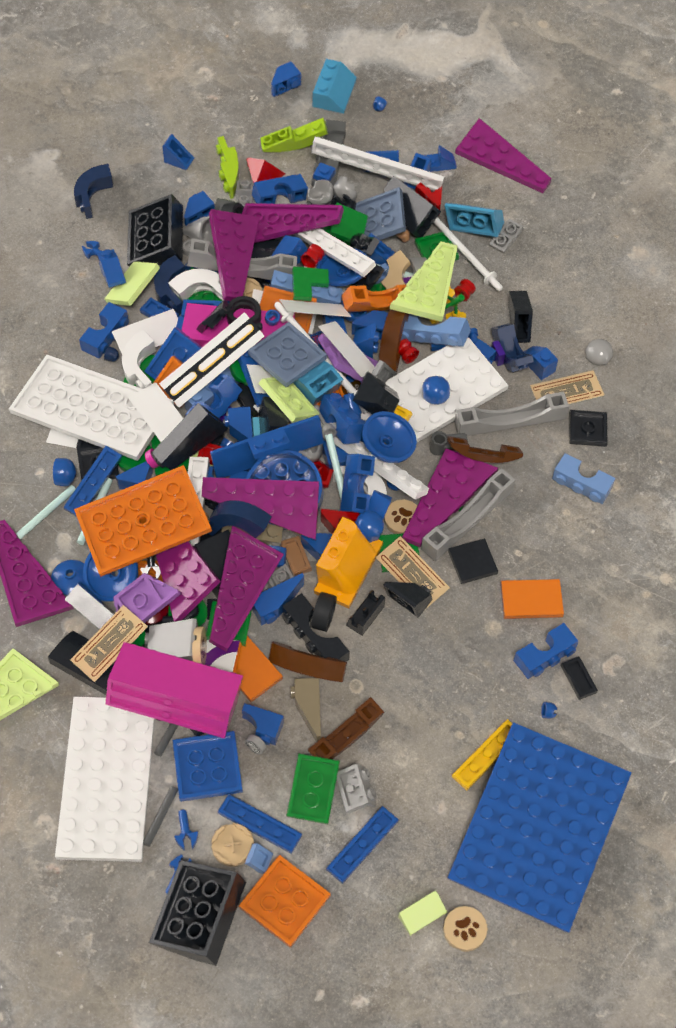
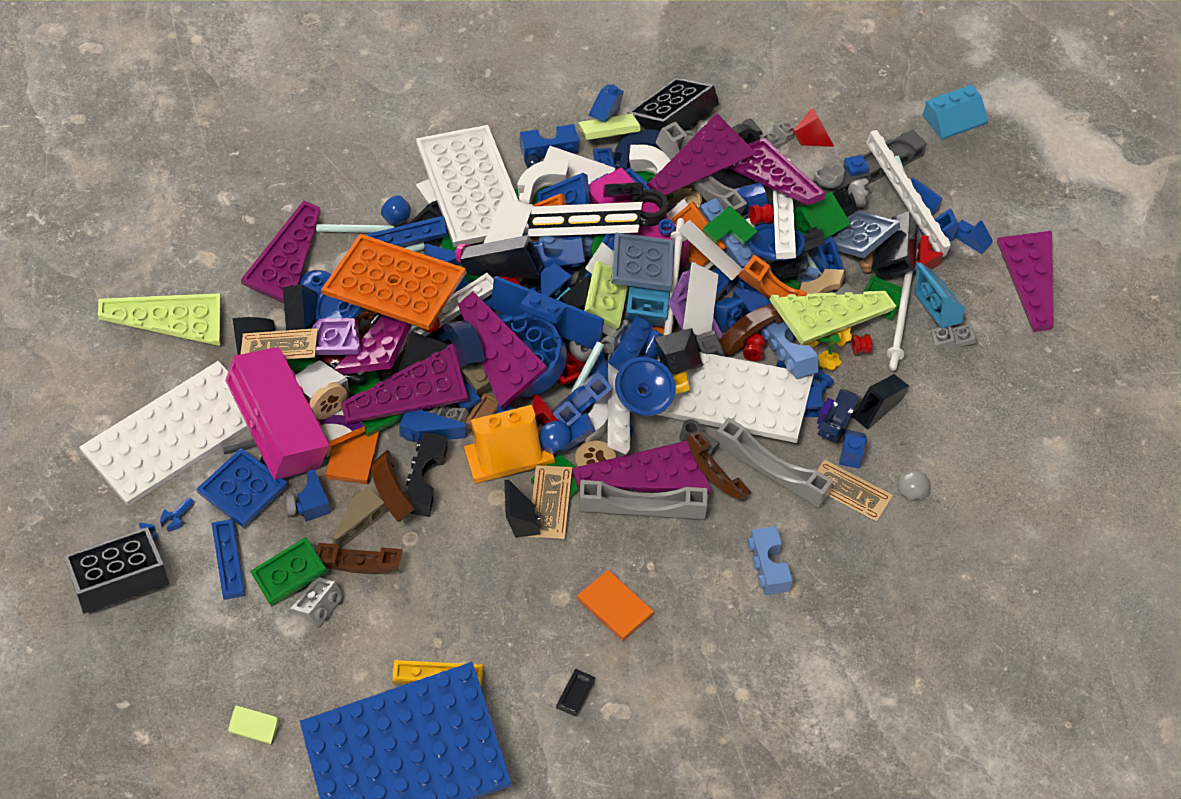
camera: 45 degrees right, 5 degrees down
dark blue arch [74,164,113,219] -> none
blue bar [82,241,102,259] -> none
dark grey bar [143,786,178,847] -> none
blue slope [162,134,194,170] -> none
blue slope [184,191,215,226] -> none
tan tile [211,823,254,867] -> none
lime slope [215,136,239,199] -> none
orange plate [239,855,331,948] -> none
medium blue plate [245,843,273,874] -> none
blue arch [252,174,308,204] -> none
lime slope [260,118,328,152] -> none
blue slope [271,61,301,97] -> none
black tyre [311,592,337,632] -> none
blue tile [326,806,399,884] -> none
black hinge [346,590,385,636] -> none
blue hinge [373,97,387,111] -> none
blue hair [422,375,450,405] -> none
tan tile [443,906,488,952] -> none
black tile [448,538,498,584] -> none
blue arch [513,623,578,679] -> none
blue hinge [541,702,558,719] -> none
black tile [569,410,607,447] -> none

